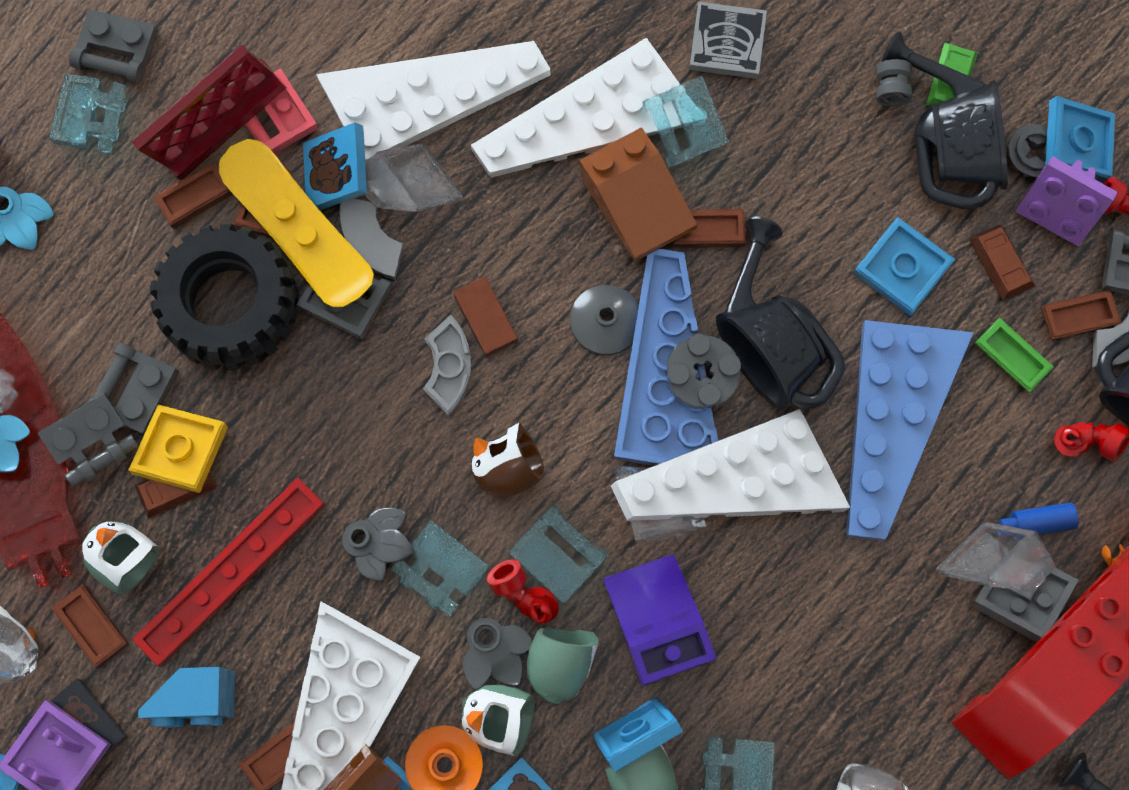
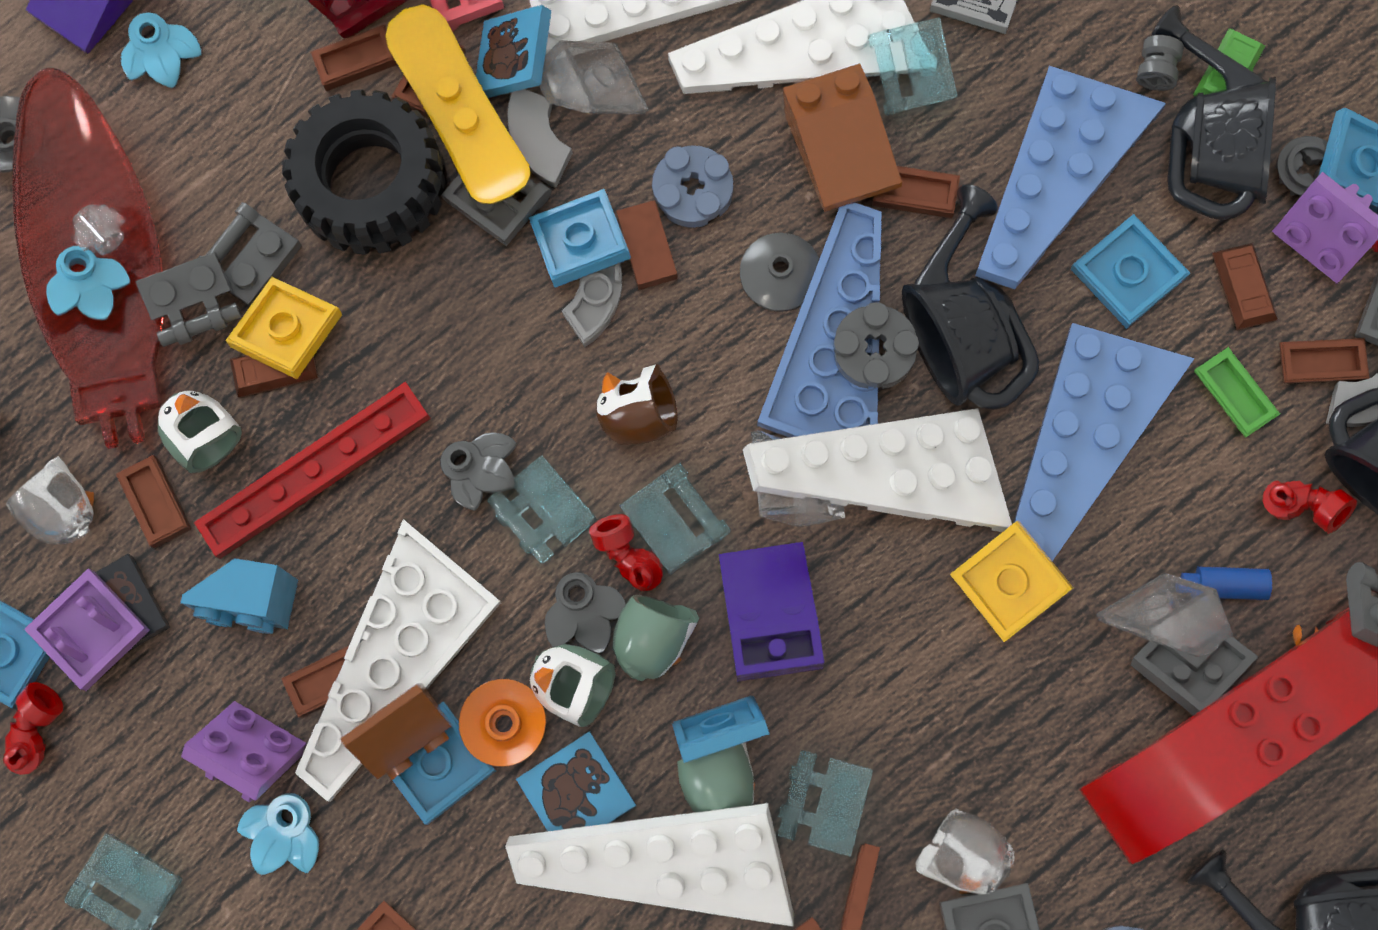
camera: 20 degrees right, 0 degrees up
none -> dark azure tile [529,189,631,288]
none -> sand blue plate [652,146,733,227]
none -> yellow tile [950,520,1074,642]
none -> medium blue wing [975,66,1166,289]

